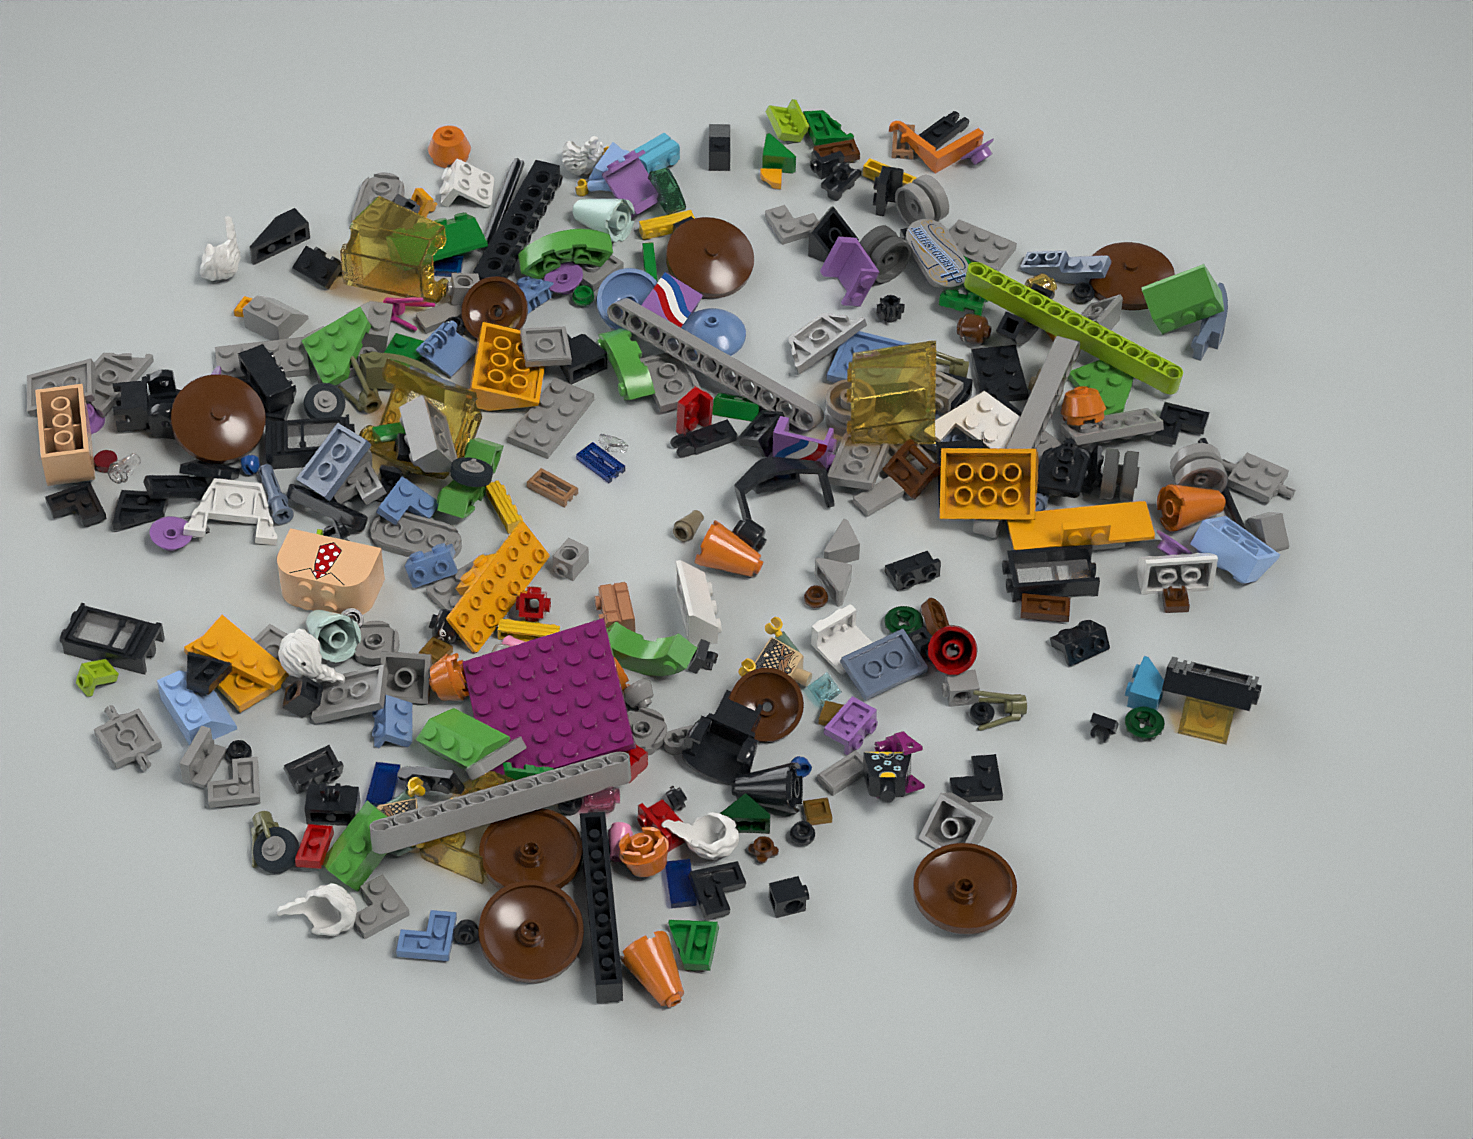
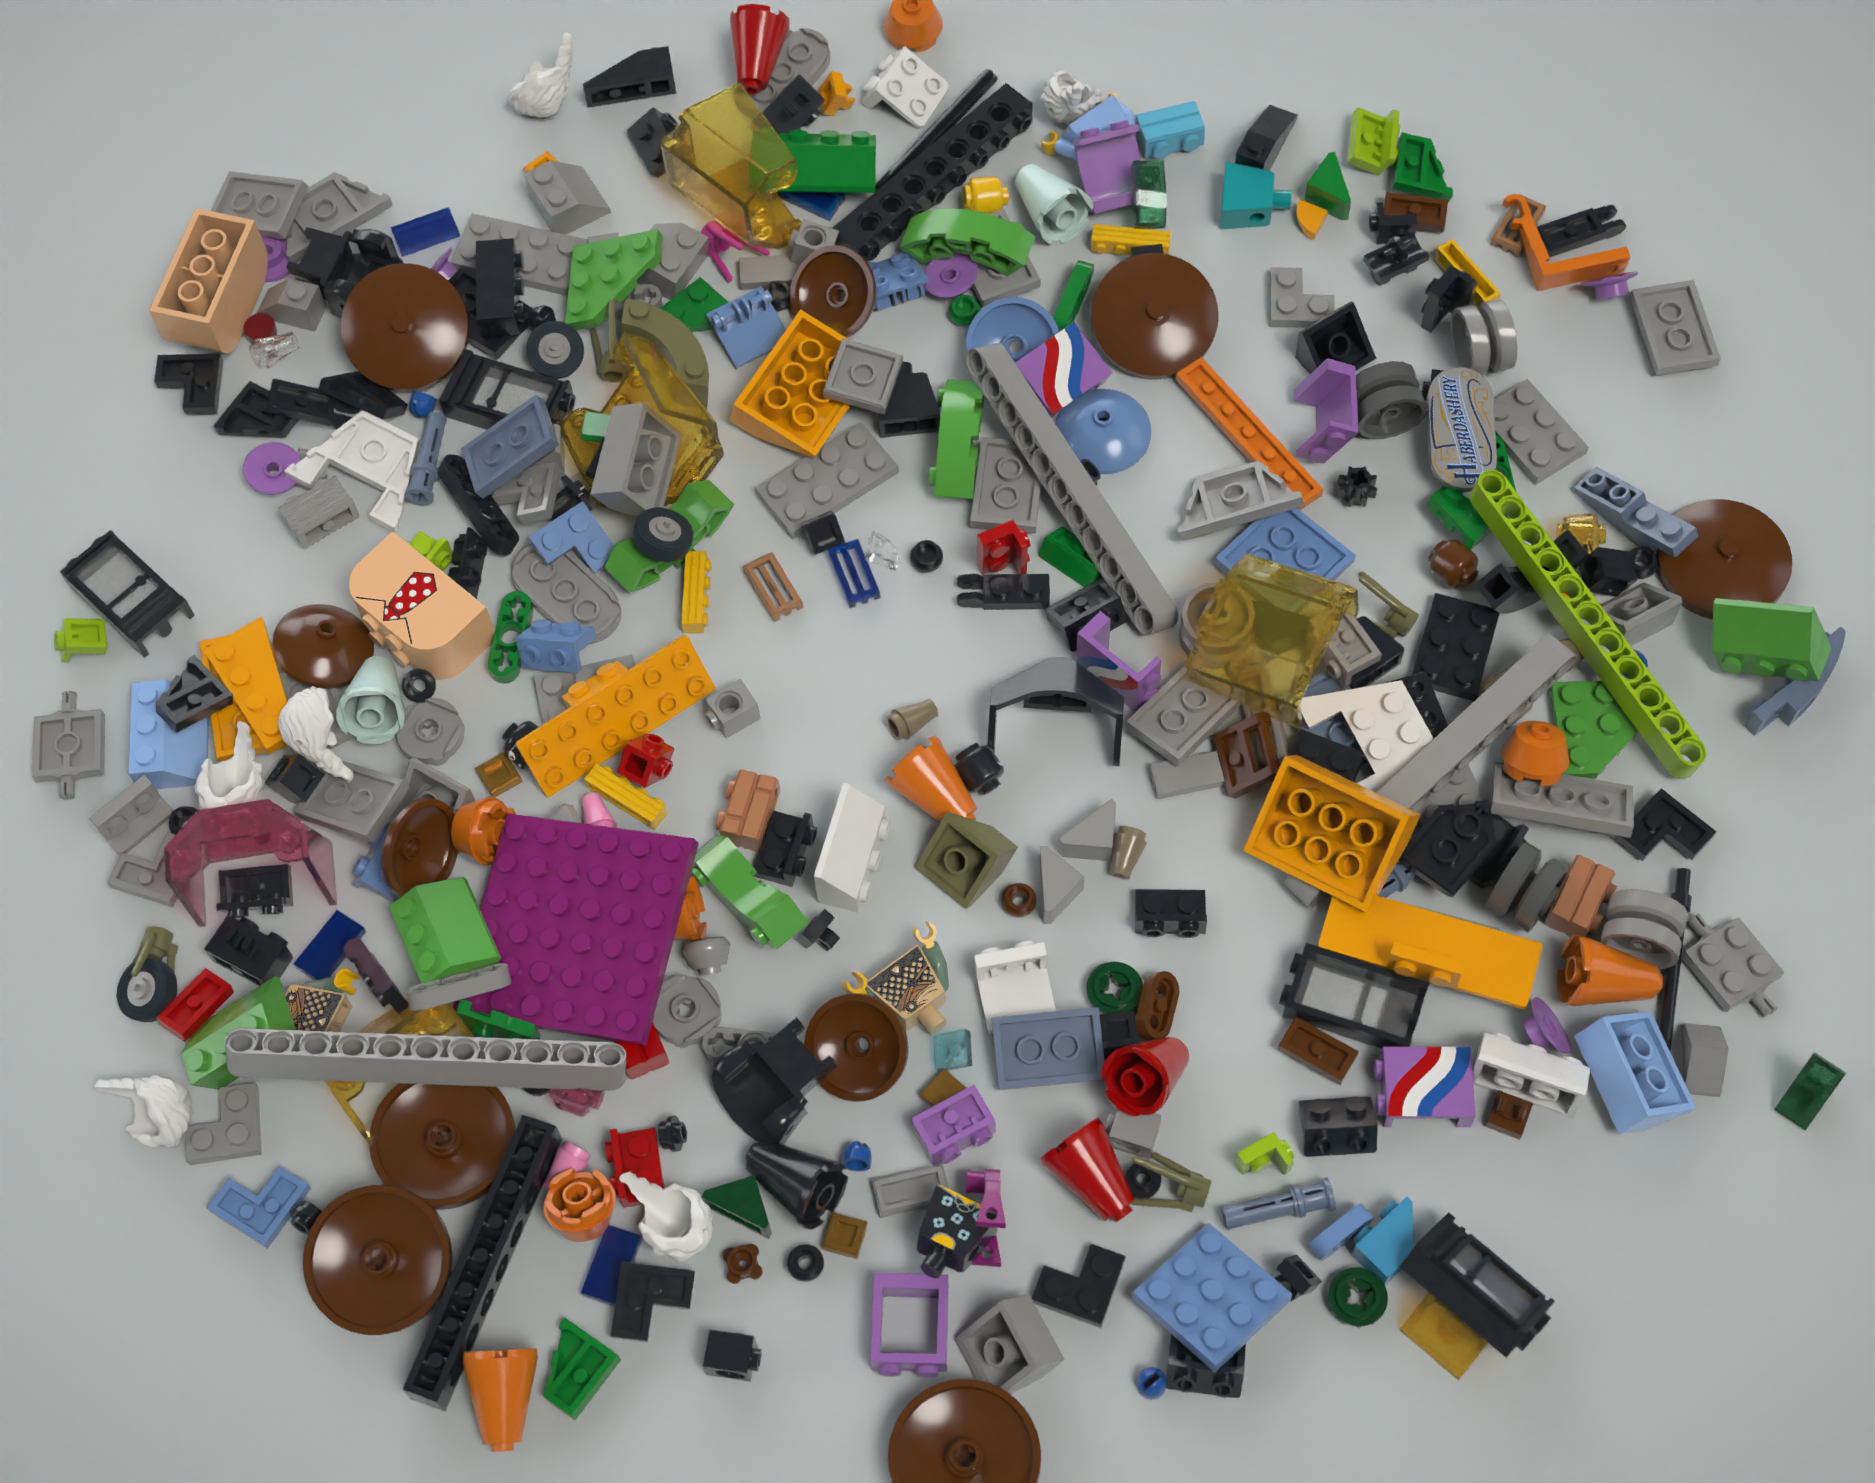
camera: 30 degrees right, 15 degrees up
none -> clear pink windscreen [164,799,337,927]
none -> white hair [194,721,265,821]
none -> light grey slope [256,278,327,332]
none -> reddish brown dish [272,604,374,689]
none -> light grey brick [279,476,360,549]
none -> reddish brown dish [382,798,458,897]
none -> clear blue tile [391,207,460,257]
none -> green beam [488,591,533,684]
none -> black plate [527,305,556,331]
none -> red cone [730,4,790,95]
none -> black bracket [754,811,817,887]
none -> black tile [802,510,845,555]
none -> medium lavender window [870,1273,949,1377]
none -> black plate [910,540,943,572]
none -> olive slope [915,812,1018,909]
none -> yellow head [962,176,1009,214]
none -> red cone [1039,1117,1134,1223]
none -> dark tan cone [1110,826,1147,880]
none -> medium blue plate [1132,1223,1292,1372]
none -> blue hinge [1136,1367,1167,1400]
none -> black bracket [1166,1334,1246,1398]
none -> orange plate [1176,357,1324,510]
none -> teal torso [1220,162,1292,229]
none -> sand blue pin [1222,1177,1336,1231]
none -> lime bracket [1234,1132,1294,1175]
none -> medium blue beam [1308,1203,1374,1261]
none -> panel [1374,1047,1476,1127]
none -> nougat brick [1545,855,1617,937]
none -> black brick [1579,547,1637,597]
none -> light grey plate [1630,280,1721,376]
none -> clear green slope [1774,1052,1846,1131]

